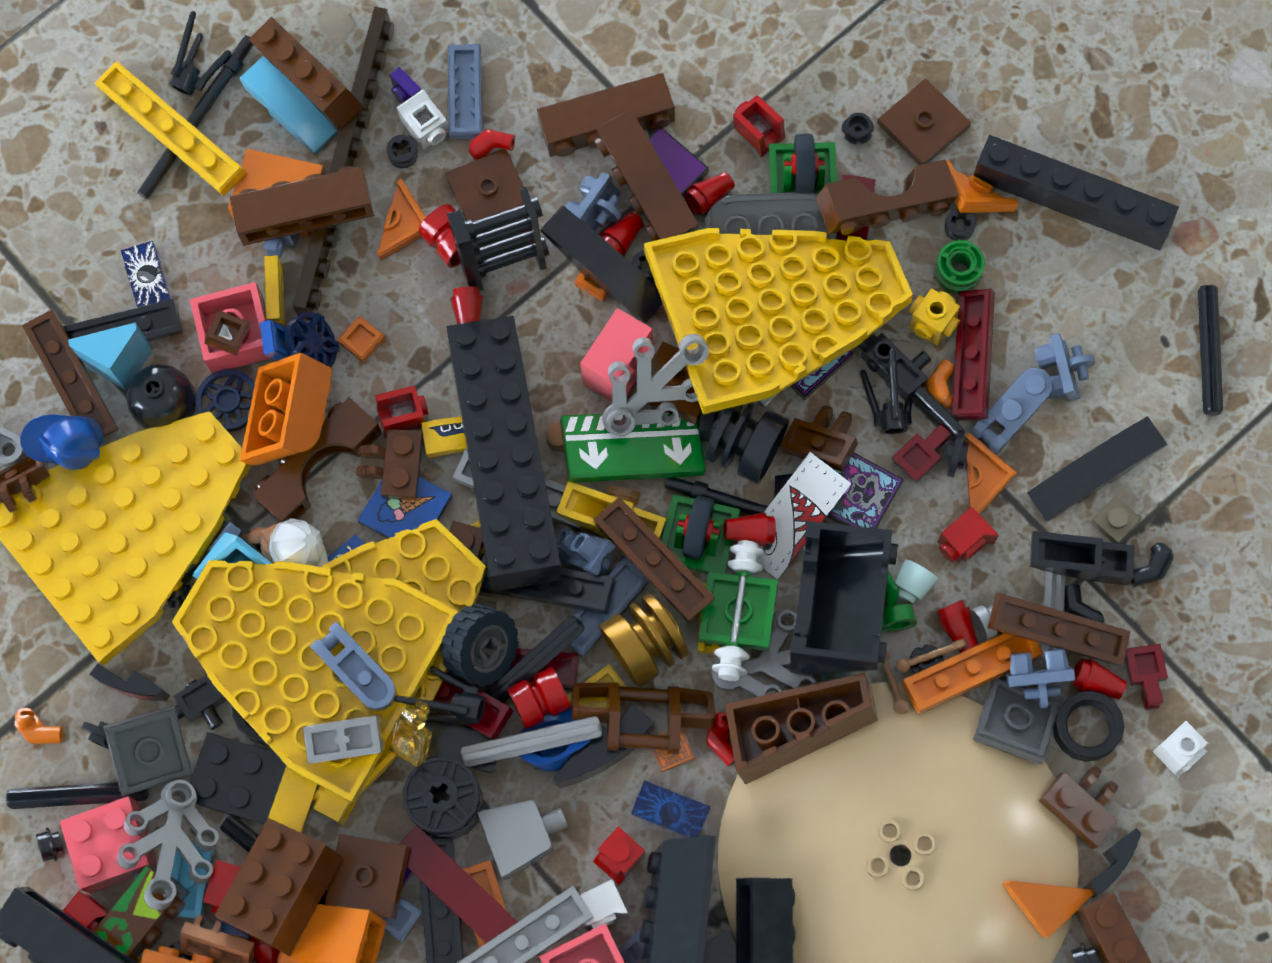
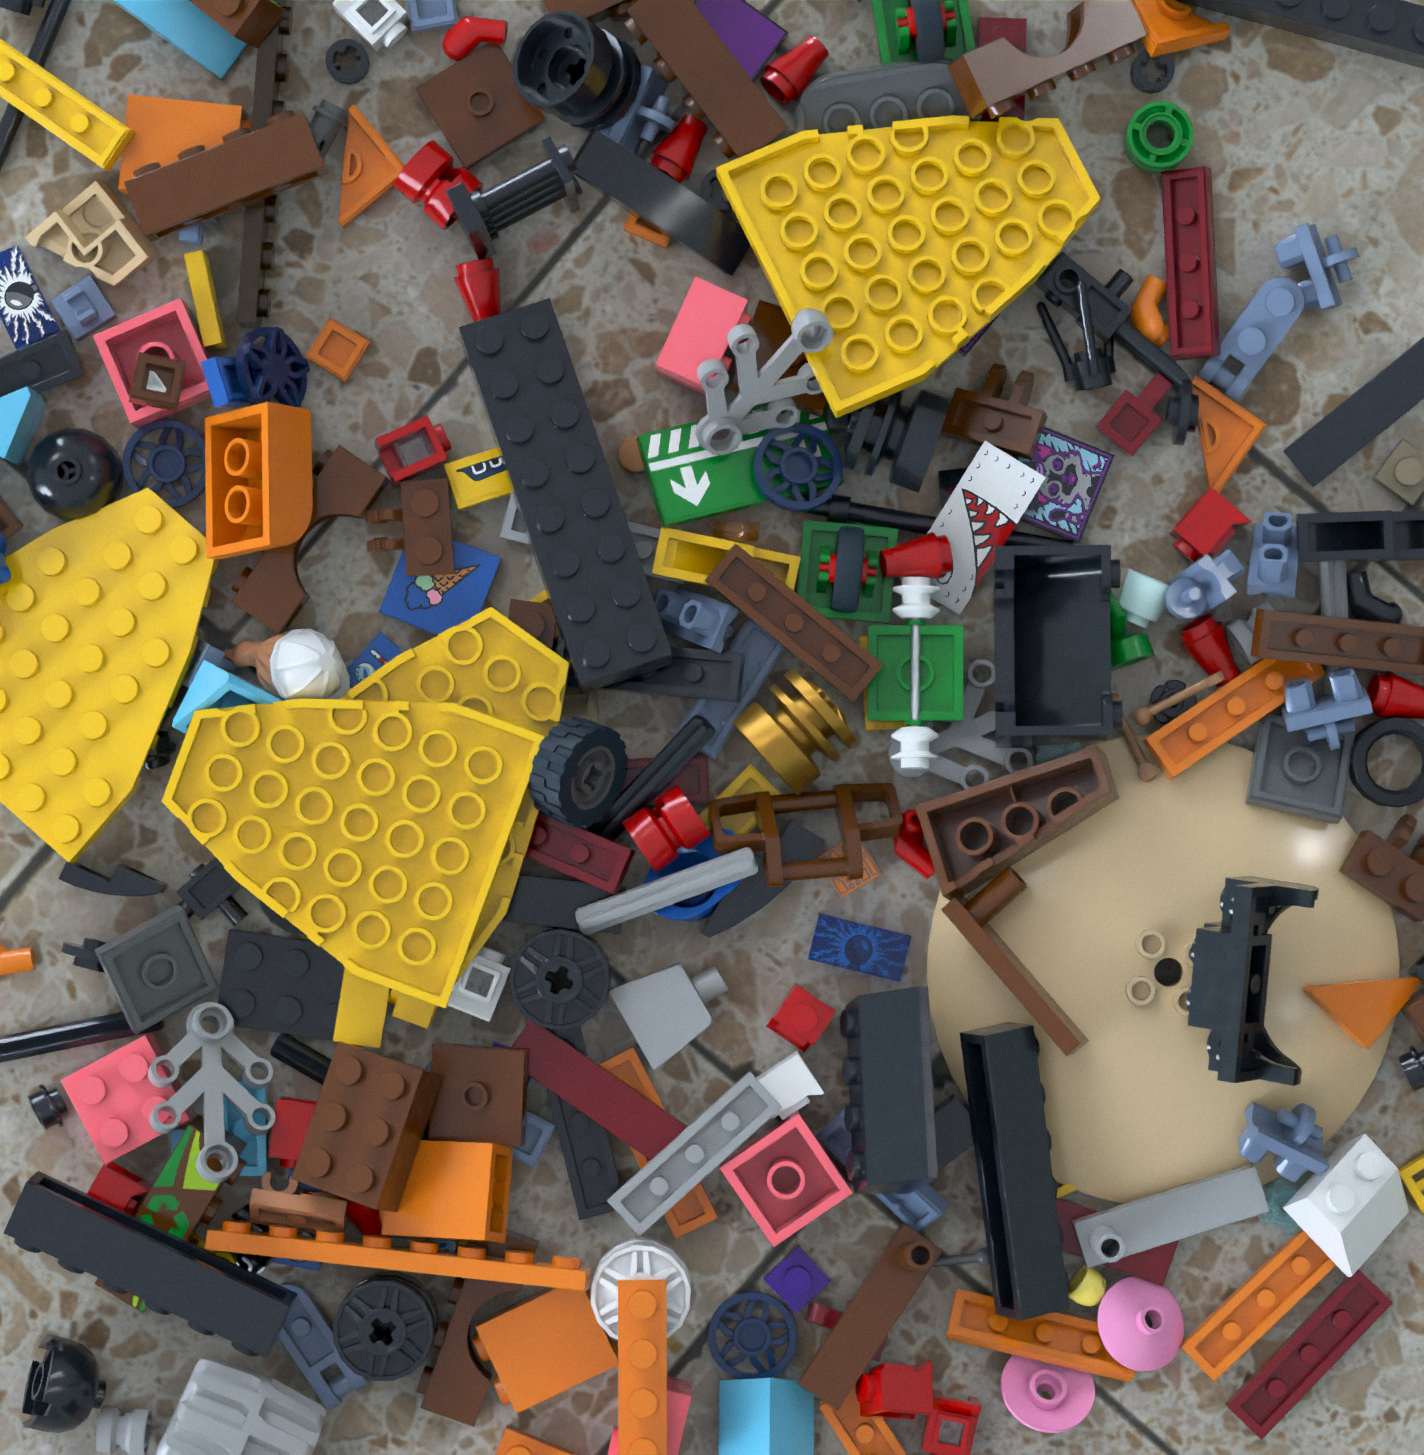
camera: 15 degrees left, 15 degrees up
light grey hinge [303,714,384,764] -> none
sand blue plate [310,621,397,711] -> none
clear yellow plate [389,699,433,767] -> none
black plant [394,666,486,725] -> none
yellow brick [909,288,960,346] -> none
none -> tan slope [24,179,161,286]
none -> sand blue tile [50,275,118,342]
none -> dark grey pin [310,99,348,161]
none -> white window [448,946,511,1022]
none -> black wheel [513,10,641,132]
none -> dark blue wheel [753,423,842,512]
none -> reddish brown piece [941,866,1089,1056]
none -> sand blue hips [1165,549,1246,620]
none -> black piece [1186,876,1319,1086]
none -> sand blue hips [1247,512,1299,598]

